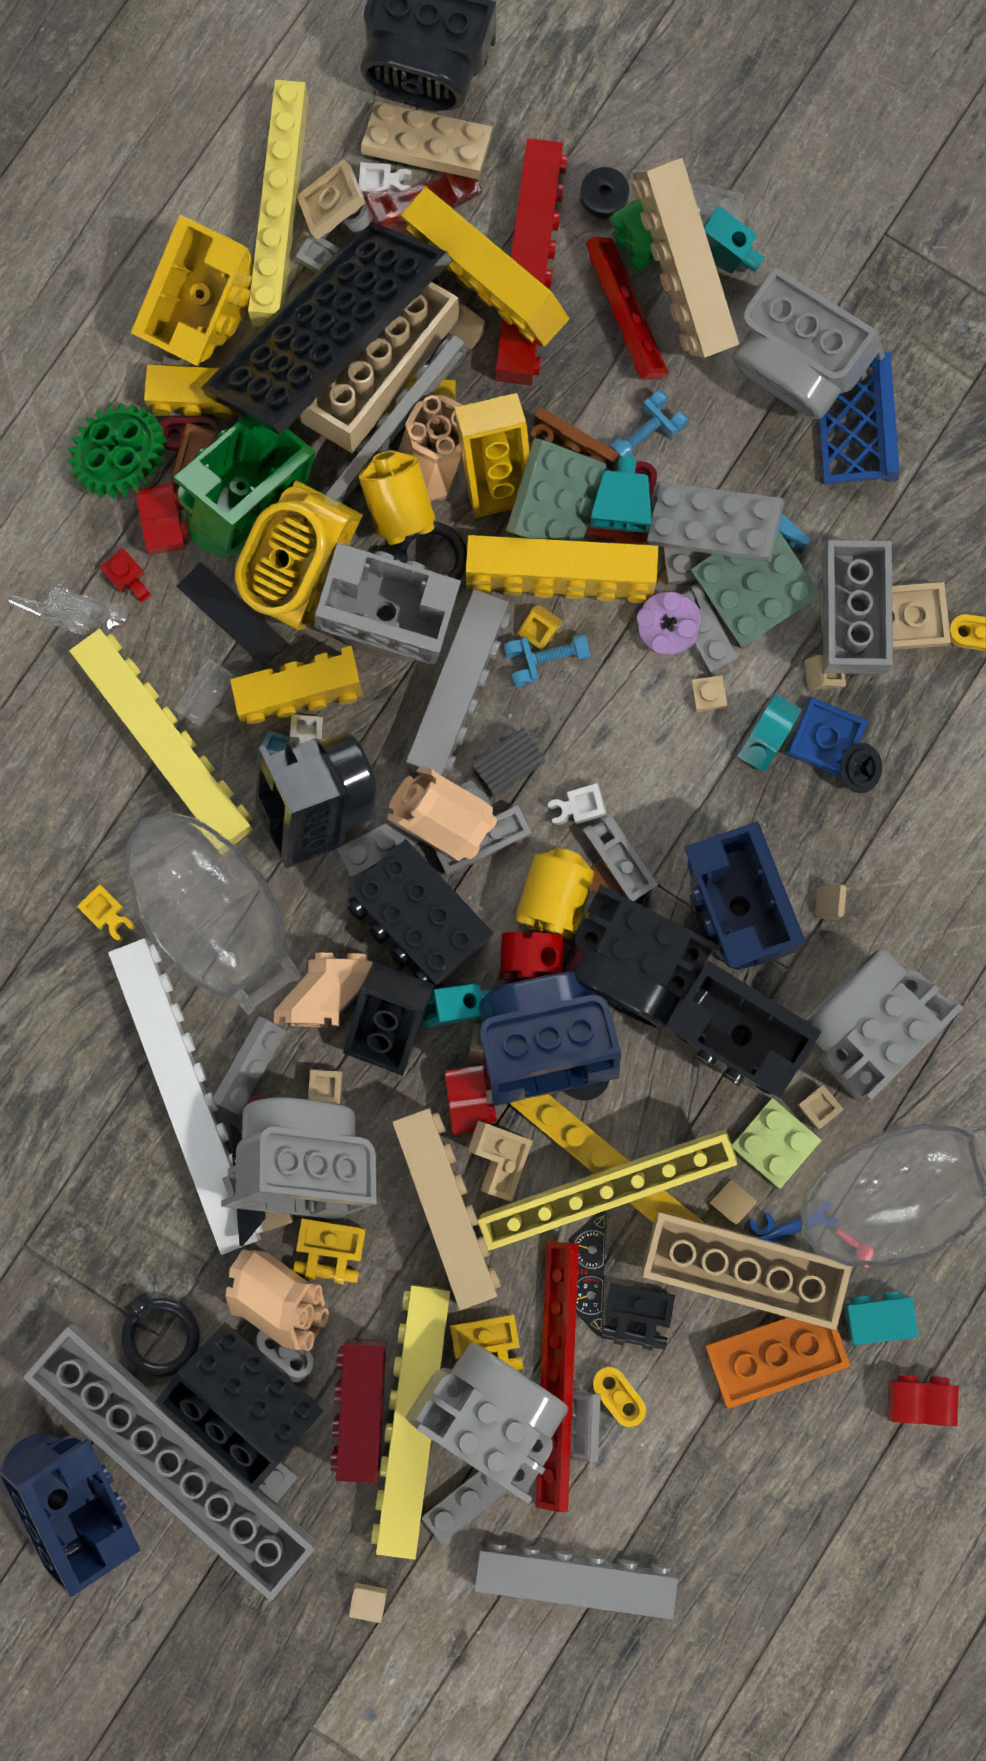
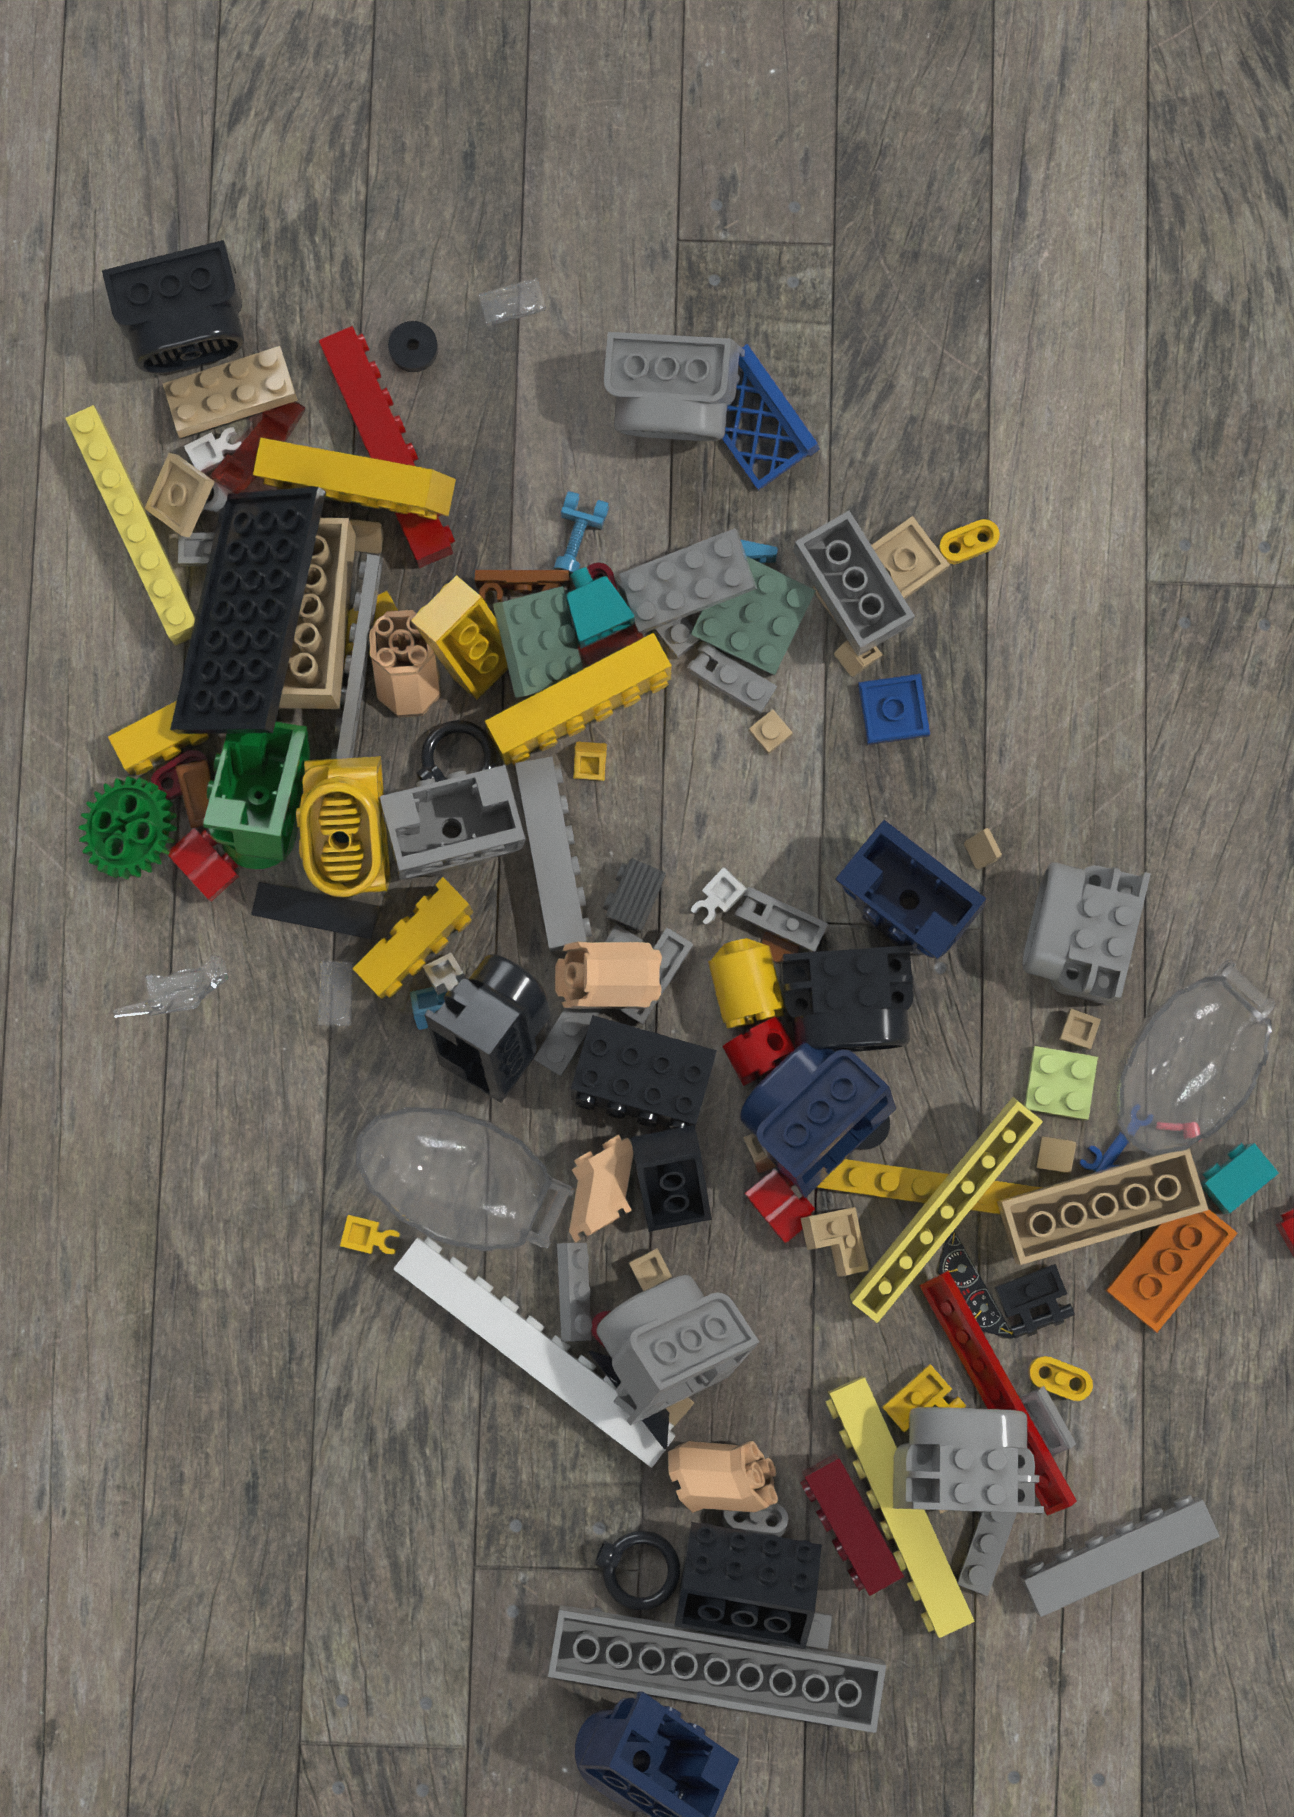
camera: 30 degrees left, 0 degrees up
light yellow brick [69,628,253,853] -> none
red plate [100,548,151,603] -> none
yellow brick [131,214,253,366] -> none
yellow plate [293,1218,366,1285] -> none
tan slope [349,1583,388,1623] -> none
yellow cylinder [358,450,436,545] -> none
tan brick [393,1108,501,1310] -> none
teal torso [421,984,492,1029] -> none
dark azure bar [503,633,591,687] -> none
red plate [585,236,669,380] -> none
green brick [609,199,656,271] -> none
tan brick [631,158,739,358] -> none
lavender plate [637,592,702,654] -> none
black brick [666,960,822,1099] -> none
teal torso [703,205,765,273] -> none
teal brick [738,694,802,773] -> none
black gear [837,743,882,793] -> none

